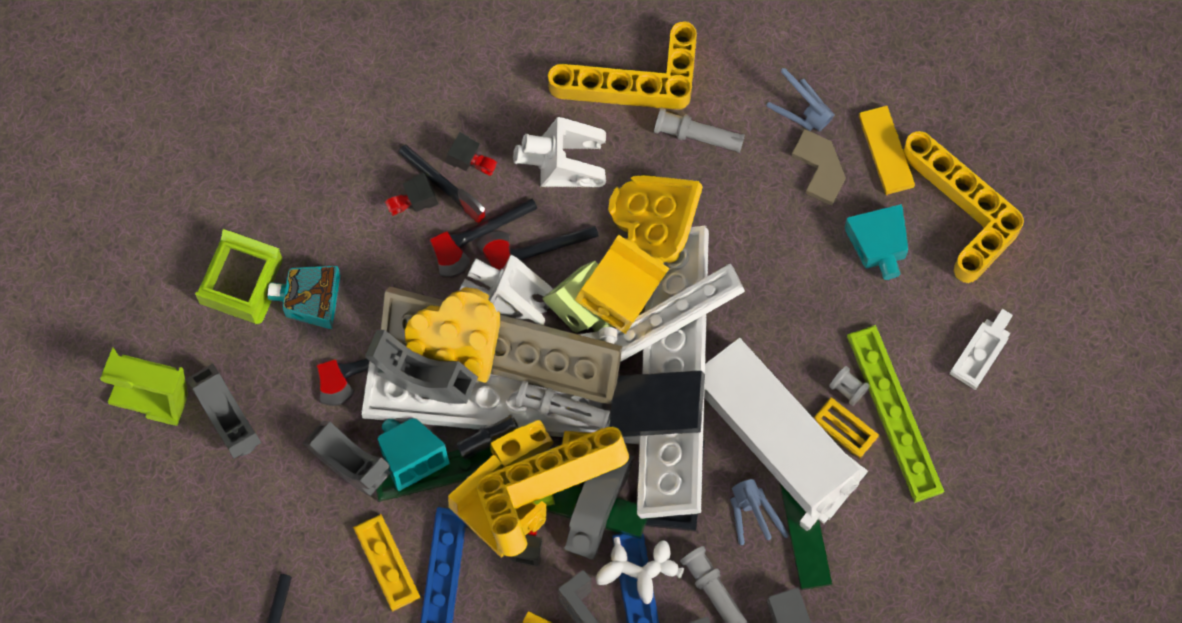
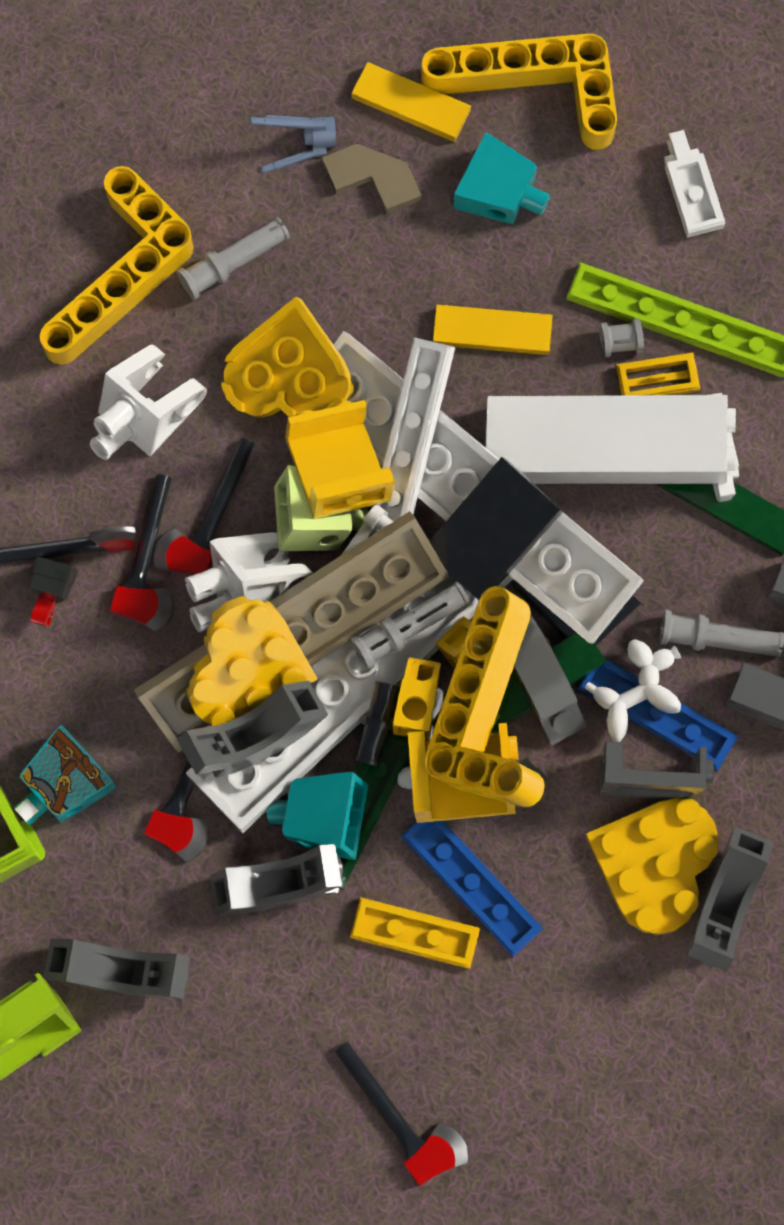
camera: 50 degrees left, 5 degrees up
pearl dark grey piece [445,132,498,177] -> none
sand blue plant [730,479,789,545] -> none
none -> yellow tile [433,305,553,355]

